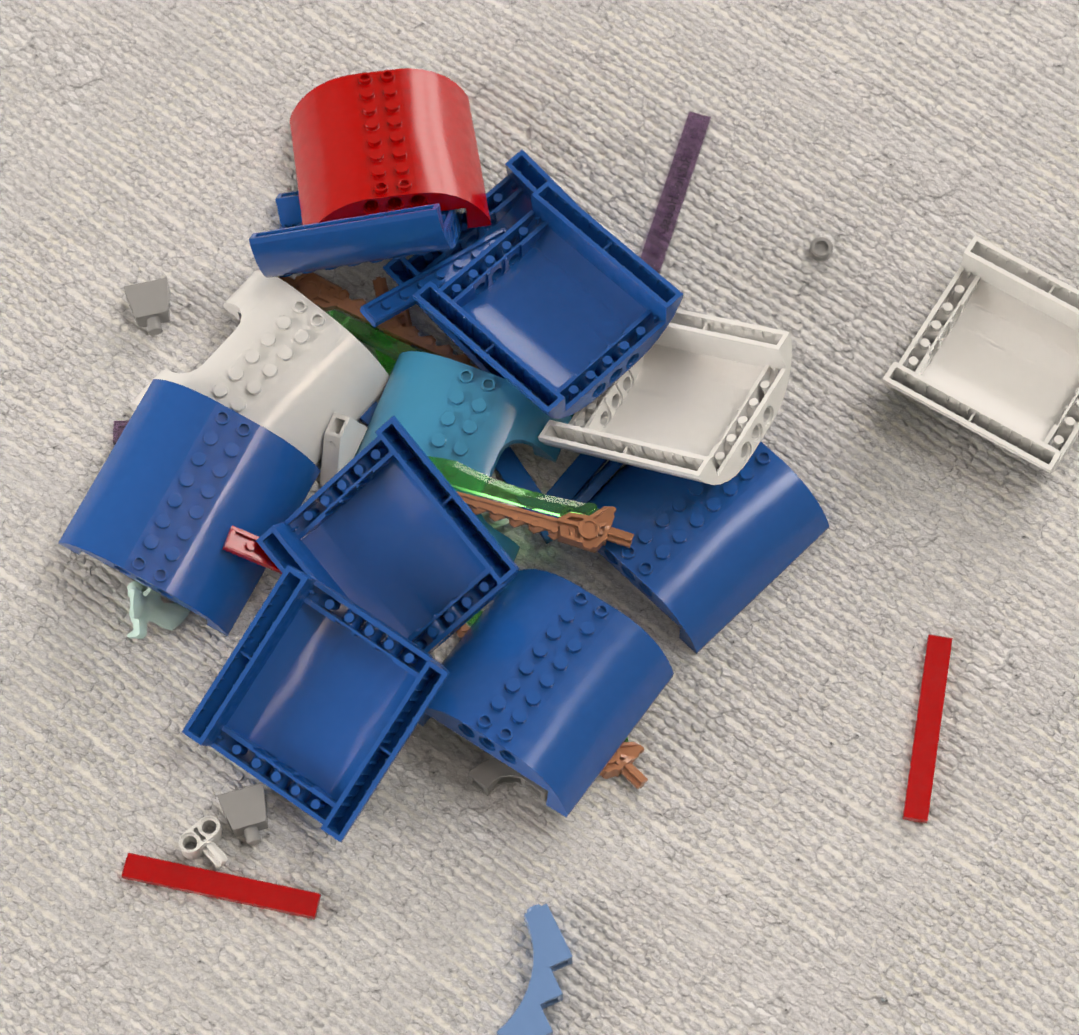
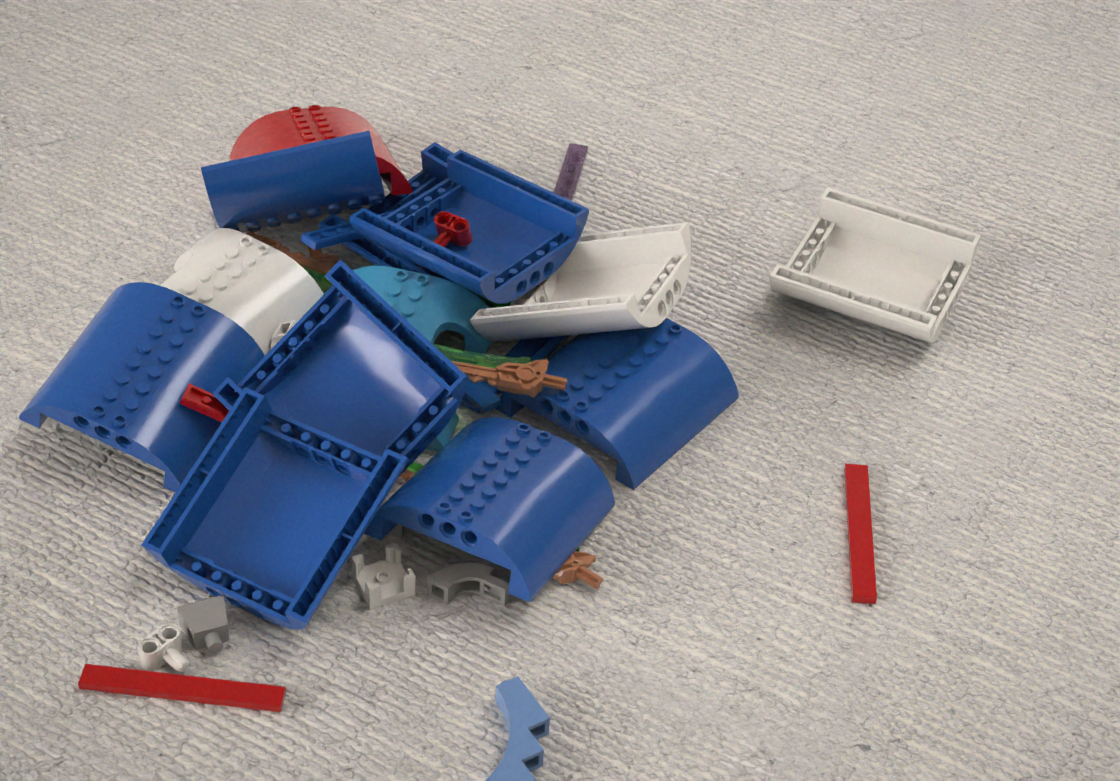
camera: 10 degrees left, 25 degrees down
light grey torso [124,278,170,335] -> none
light aqua animal [127,581,190,639] -> none
light grey tile [809,237,833,261] -> none
none -> white panel [351,543,415,609]
none -> red beam [434,212,473,247]

